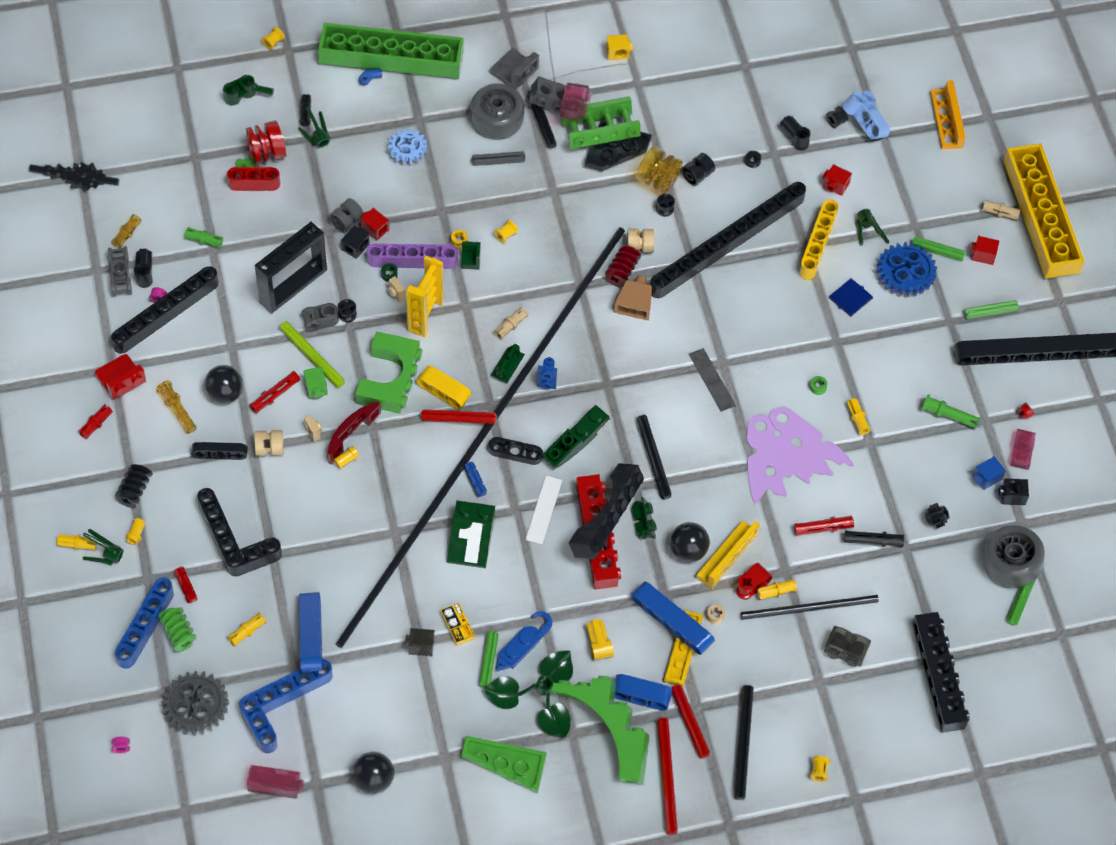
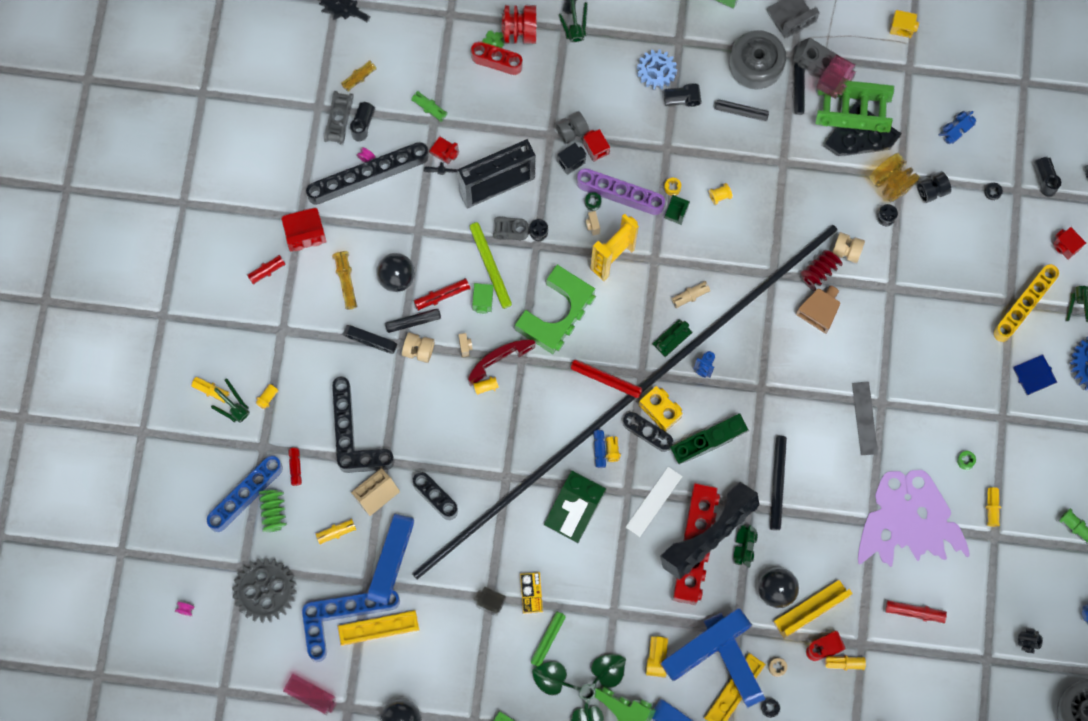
camera: 20 degrees right, 15 degrees up
black piece [115,464,153,508] -> none
yellow beam [416,365,472,410] -> none
blue plate [496,611,553,672] -> none
black beam [650,182,806,298] -> none
black piece [741,595,879,620] -> none
black pin [844,530,904,547] -> none
none -> yellow tile [338,610,420,646]
none -> tan brick [351,468,400,516]
none -> black axle [385,309,441,333]
none -> black beam [413,472,458,520]
none -> black piece [424,162,458,175]
none -> red bracket [430,136,459,165]
none -> yellow pin [606,436,621,462]
none -> yellow brick [638,386,683,432]
none -> blue beam [661,608,752,681]
none -> black piece [664,83,702,107]
none -> black bush [761,699,780,718]
none -> blue hinge [938,111,977,144]

